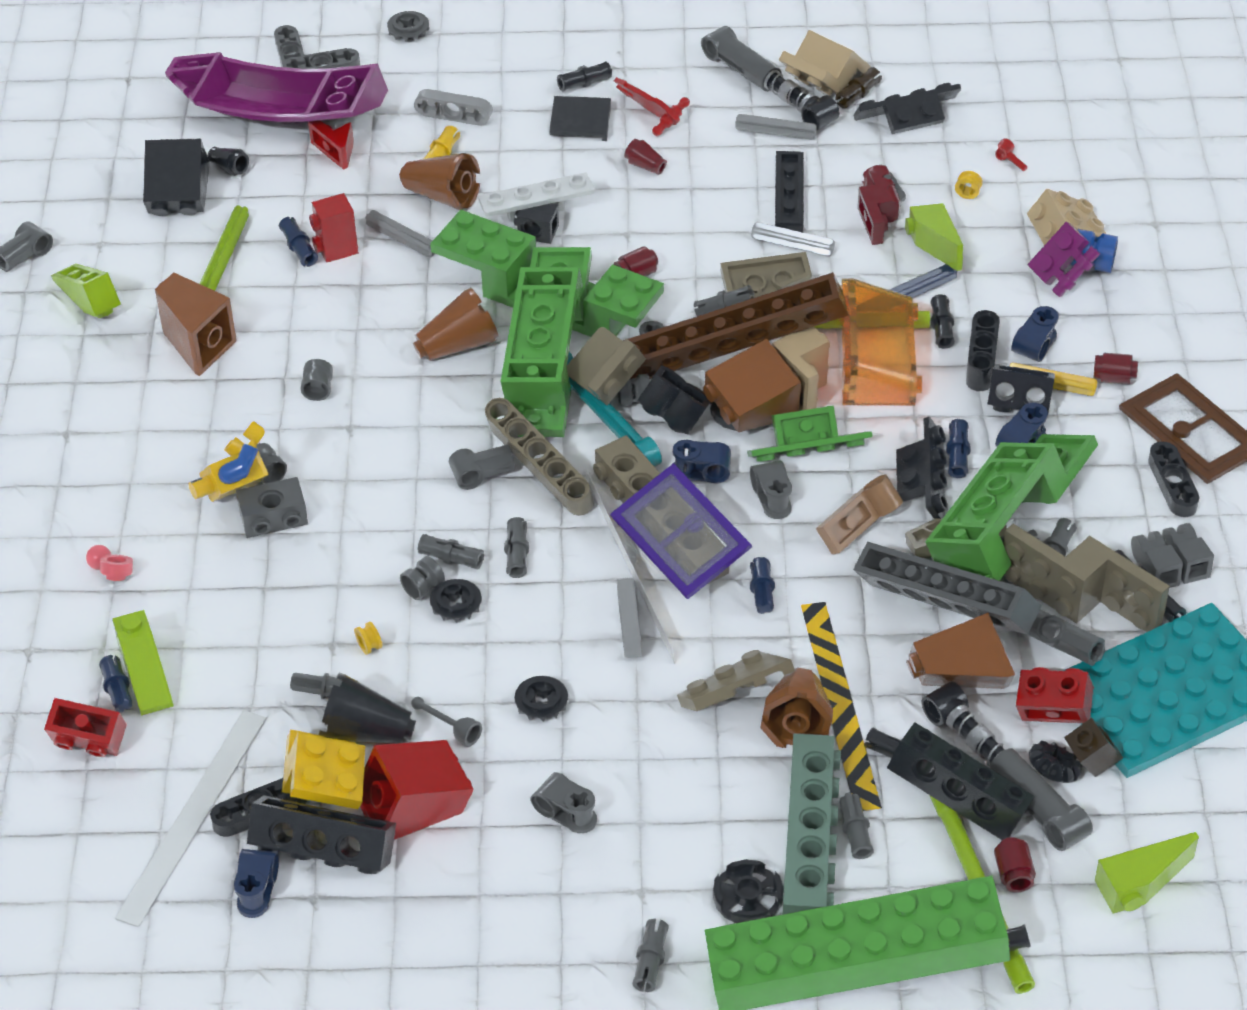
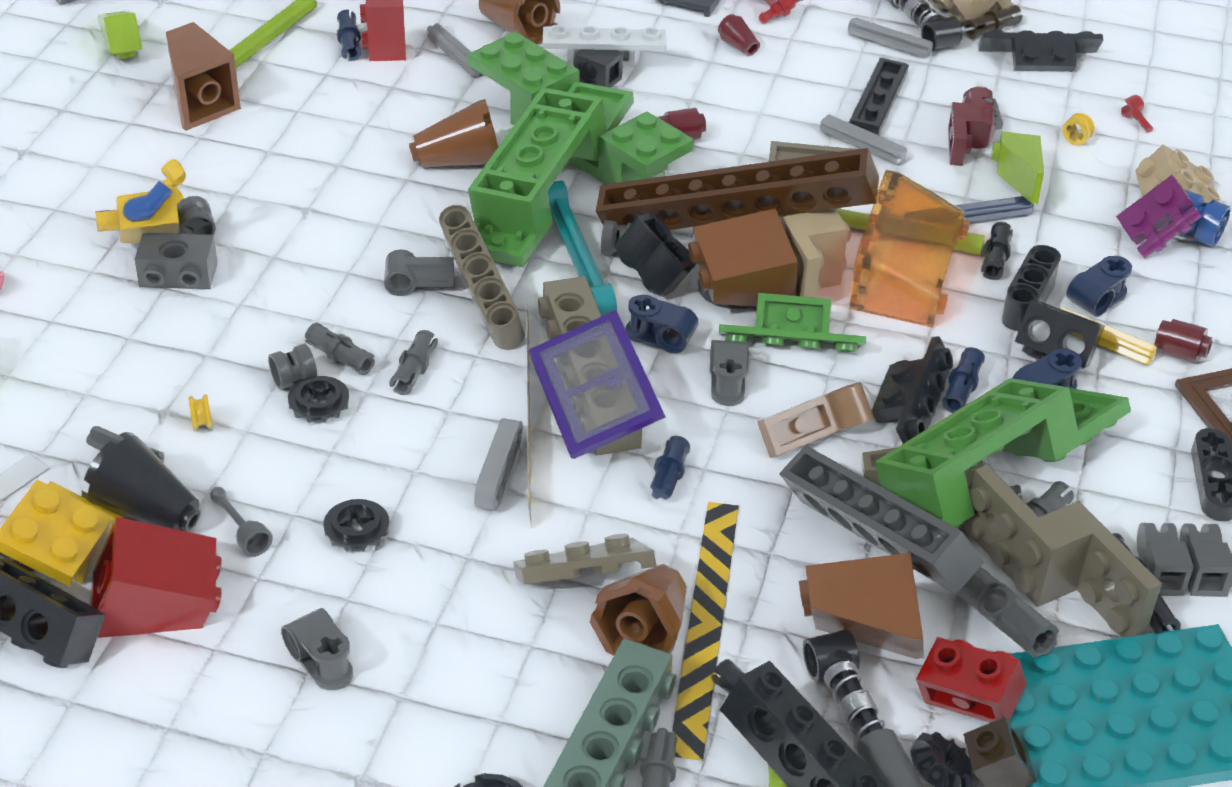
camera: 15 degrees right, 5 degrees down
dark grey wheel [300,359,333,401] -> none
dark tan bracket [566,327,646,405] -> none

